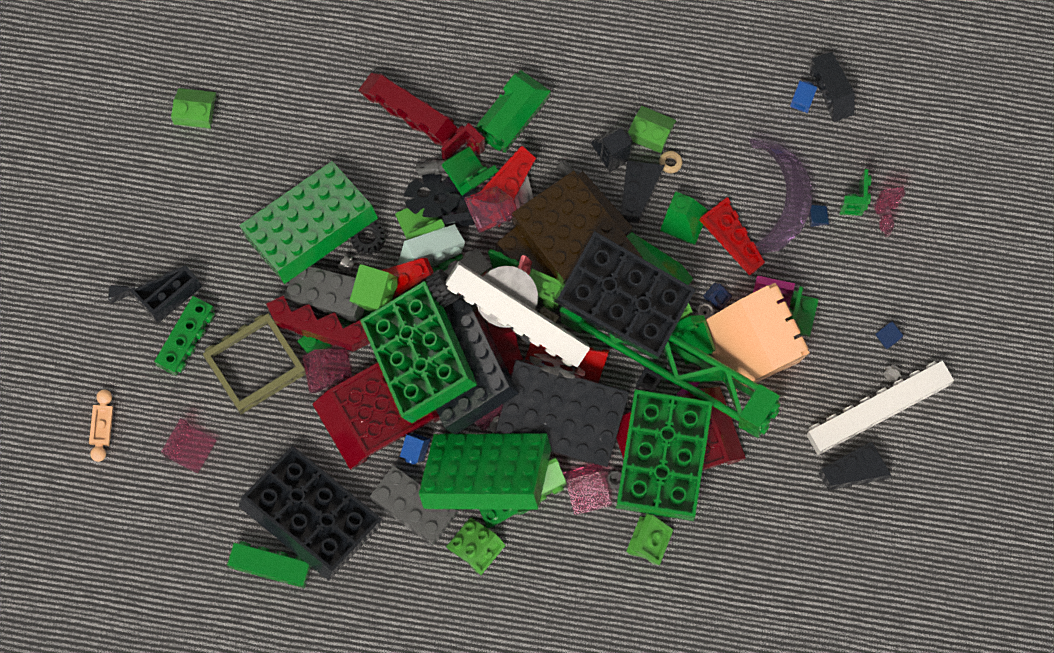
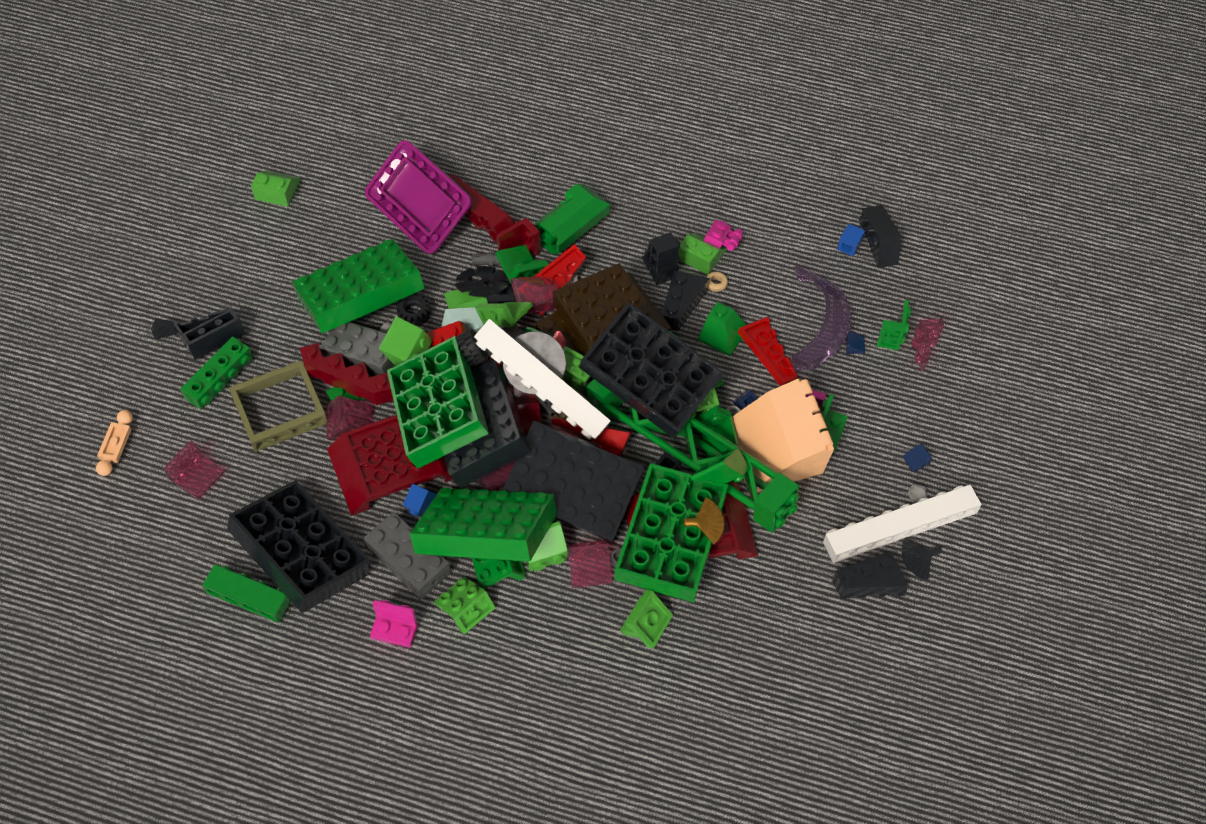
camera: 10 degrees right, 15 degrees down
none -> magenta wedge [365,140,472,254]
none -> dark pink bracket [370,600,418,648]
none -> bright green bracket [475,302,533,328]
none -> pearl gold hand [683,497,724,544]
none -> green slope [691,448,750,483]
none -> dark pink plate [704,219,743,251]
none -> black hand [902,537,942,579]

